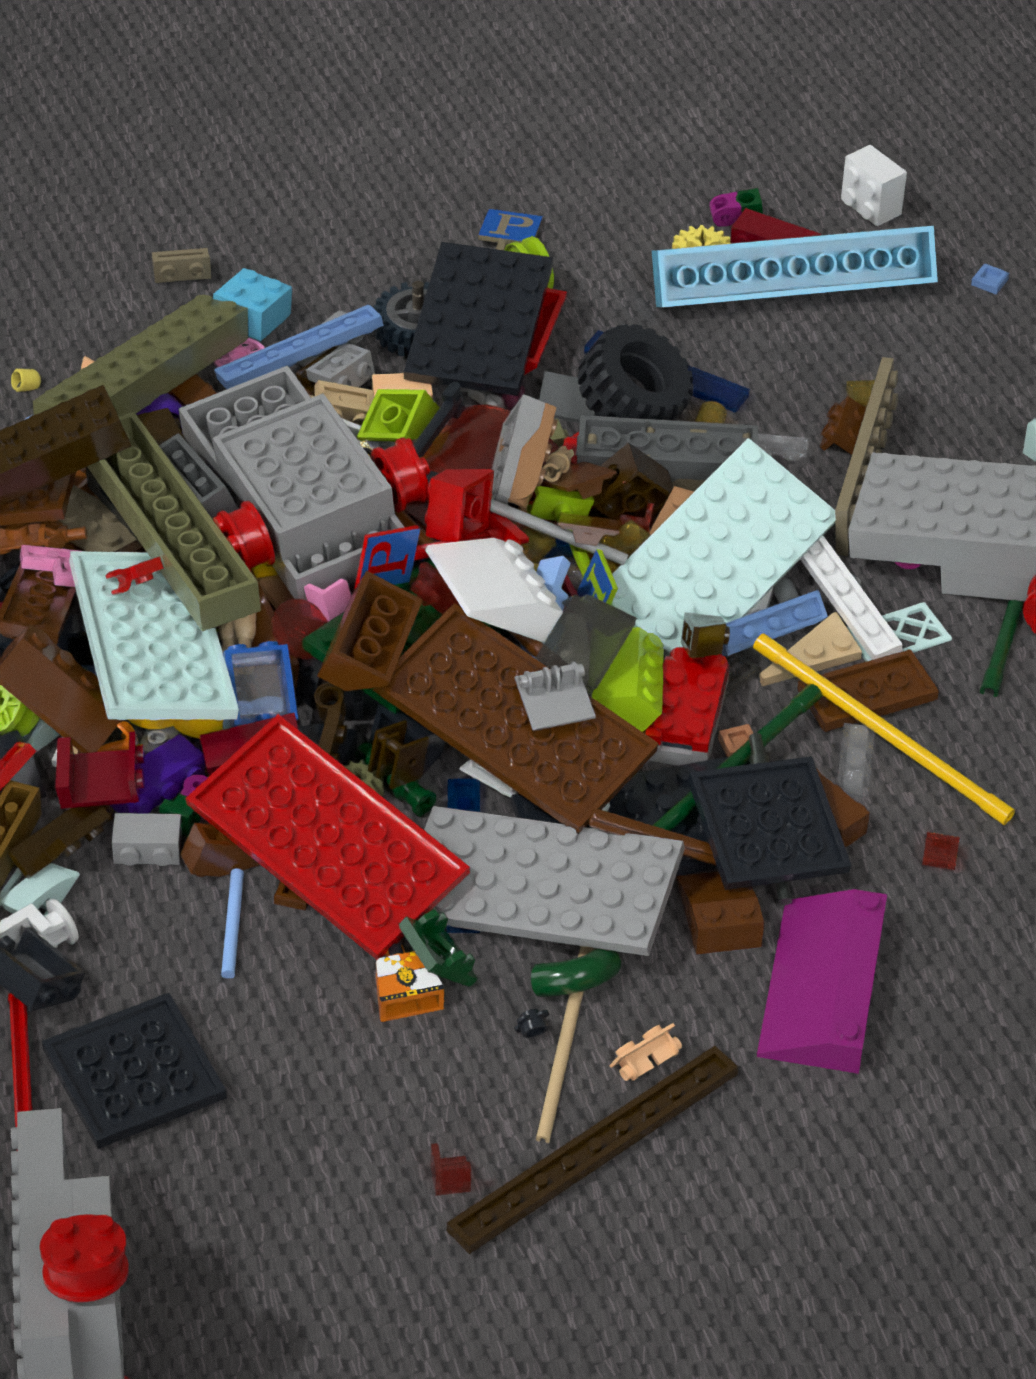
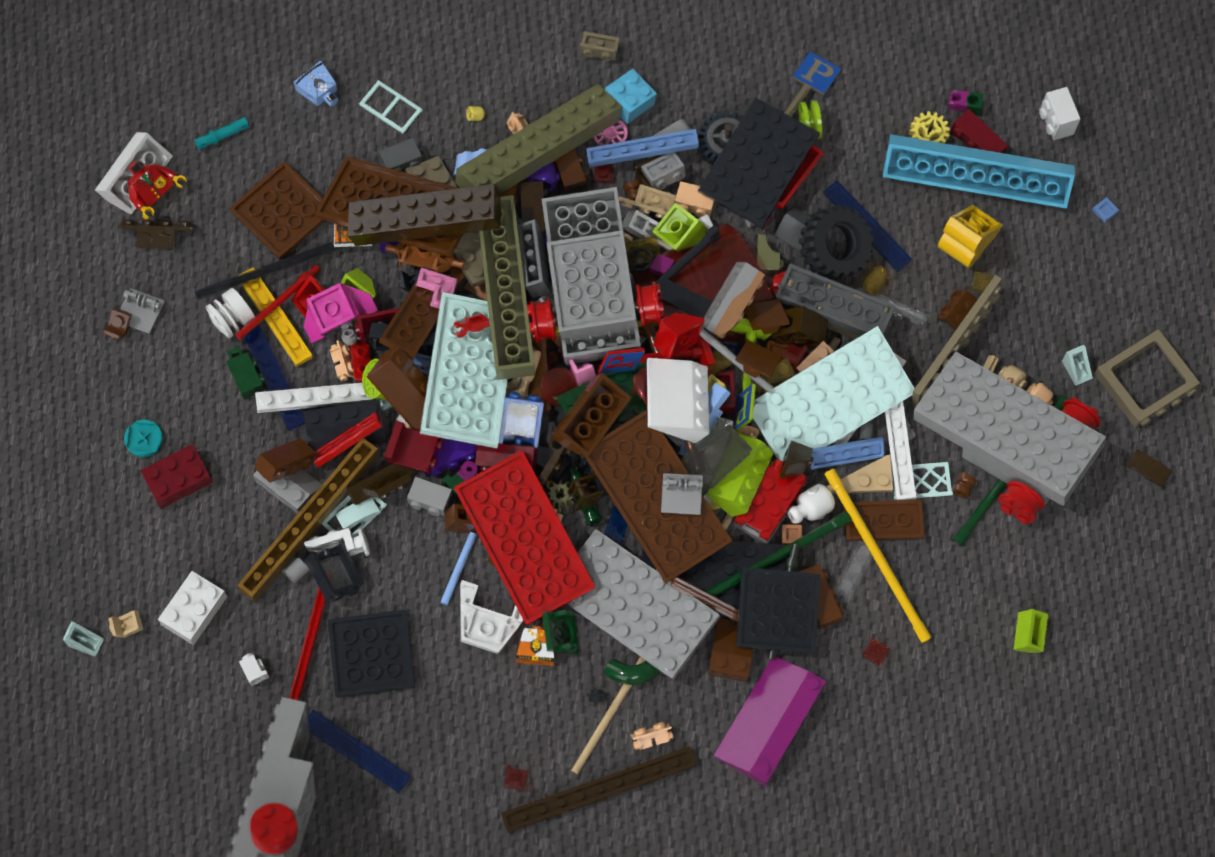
camera: 20 degrees right, 25 degrees up
tan axle [542,446,574,482] -> none
none -> clear blue tile [308,710,411,794]
none -> white wing [460,580,524,654]
none -> white piece [787,484,835,524]
none -> yellow brick [937,205,1003,268]
none -> reddish brown wheel [951,472,977,499]

